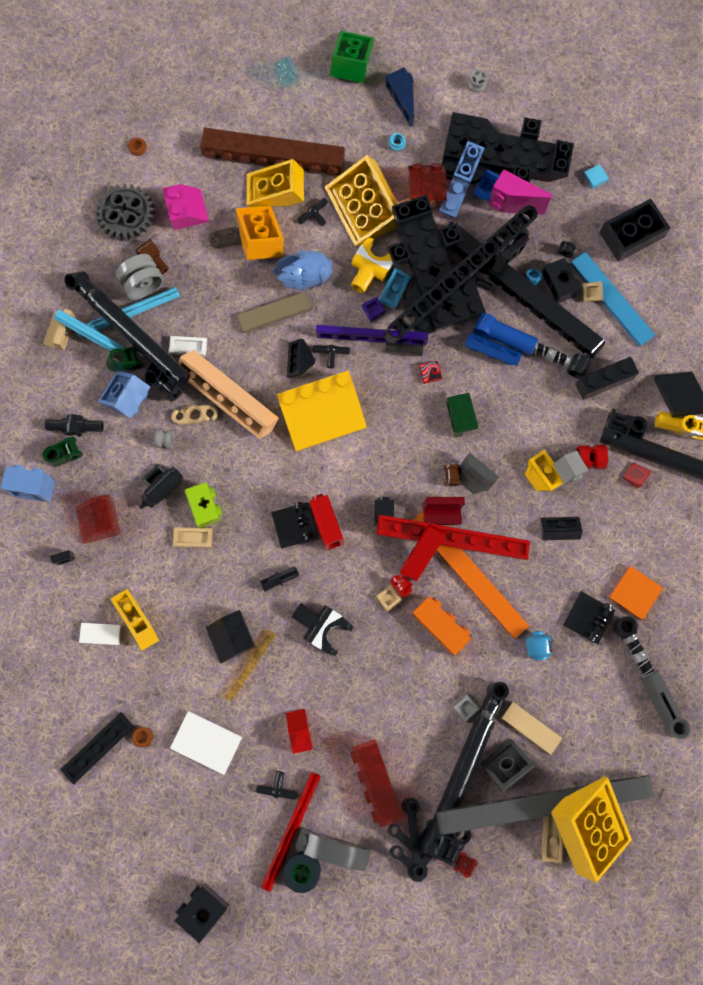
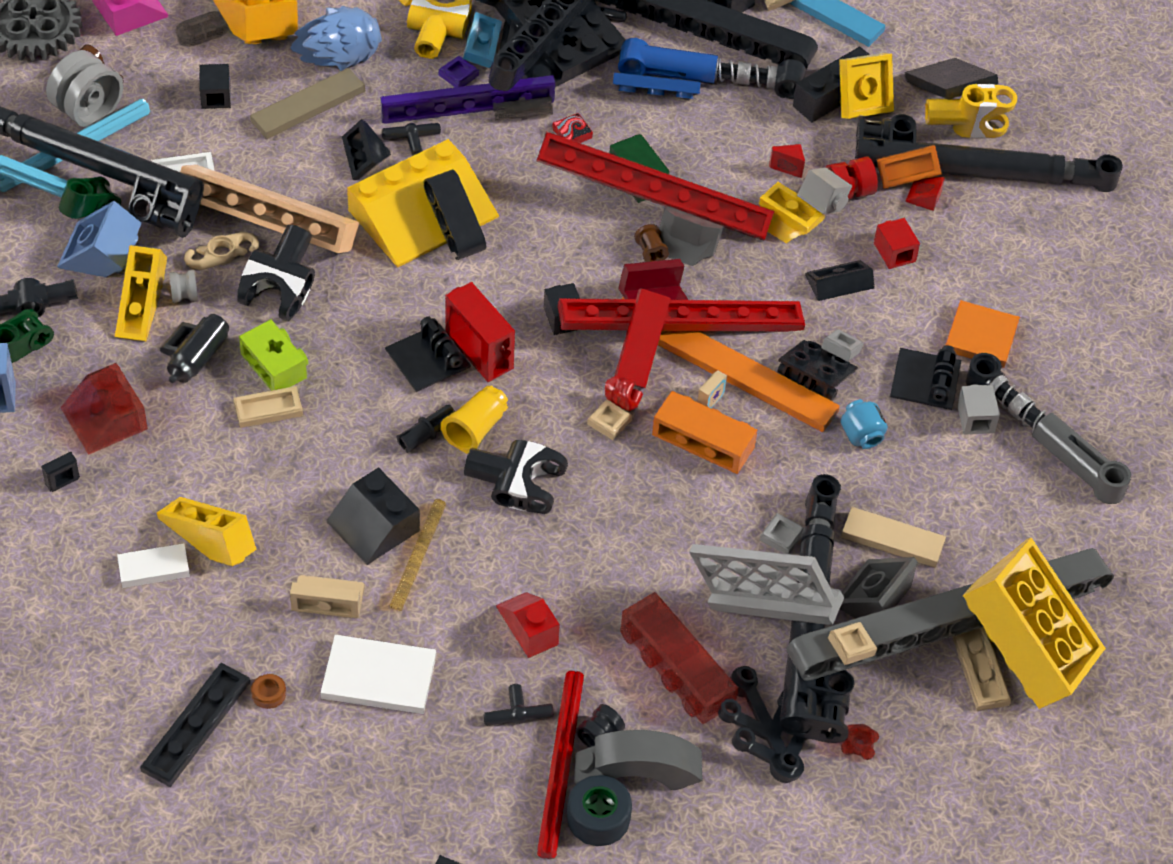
camera: 20 degrees left, 25 degrees down
none -> yellow slope [115,245,167,341]
none -> black brick [199,64,231,109]
none -> black connector [237,224,315,321]
none -> tan panel [290,575,365,618]
none -> black beam [423,169,487,260]
none -> yellow plant [441,385,508,454]
none -> red tile [536,131,775,241]
none -> black wheel [576,704,625,748]
none -> light grey fence [689,544,844,625]
none -> tan tile [697,370,727,408]
none -> red slope [769,144,805,178]
none -> black hinge [777,340,858,401]
none -> light grey tile [821,329,864,362]
none -> tan tile [828,622,877,665]
none -> yellow plate [839,53,894,119]
none -> red brick [874,217,920,269]
none -> orange tile [876,145,942,189]
none -> light grey brick [957,385,1000,434]

